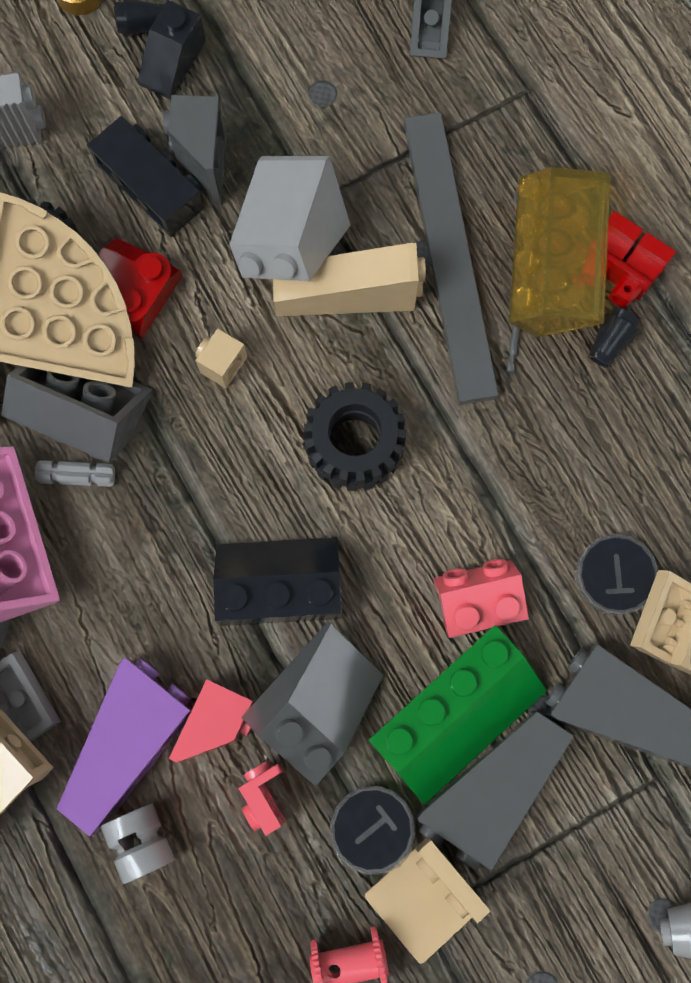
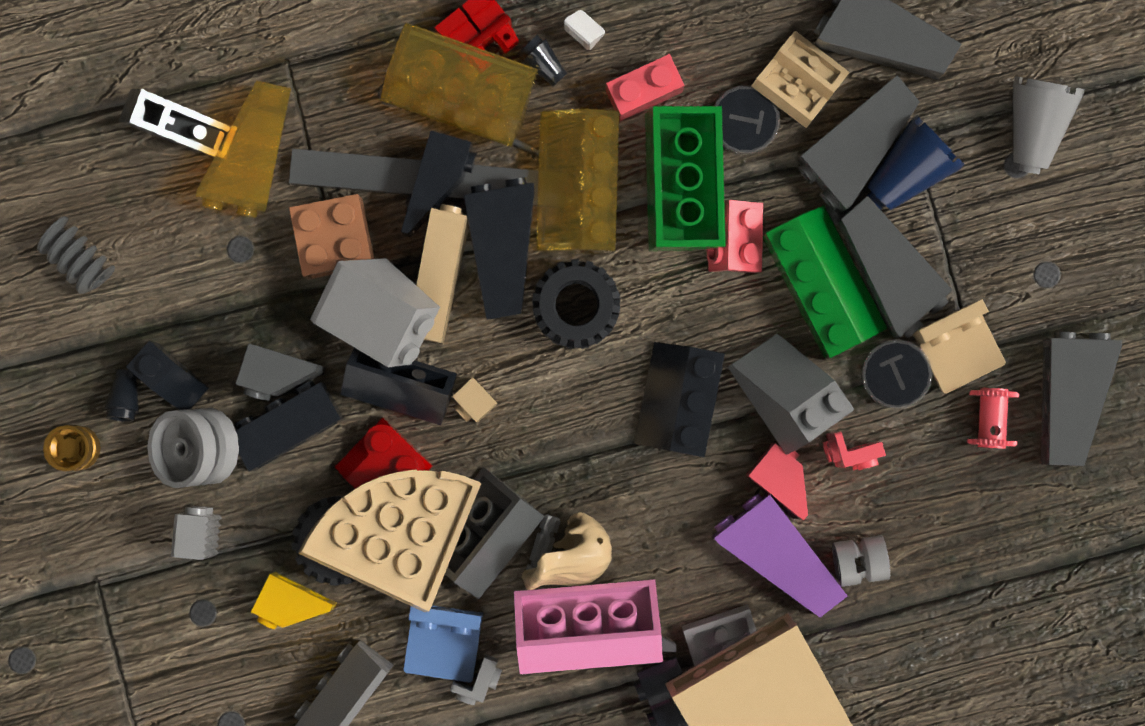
camera: 75 degrees left, 10 degrees up
none -> light grey wheel [147,408,239,488]
none -> clear yellow slope [196,81,291,218]
none -> nougat piece [289,194,374,280]
none -> black brick [341,347,457,425]
none -> black slope [401,131,477,238]
none -> black slope [464,177,535,320]
none -> tan piece [522,512,612,590]
none -> clear yellow slope [536,108,619,255]
none -> white slope [564,10,605,50]
none -> coral brick [605,54,685,121]
none -> green slope [645,106,726,251]
none -> dark blue cone [866,115,965,211]

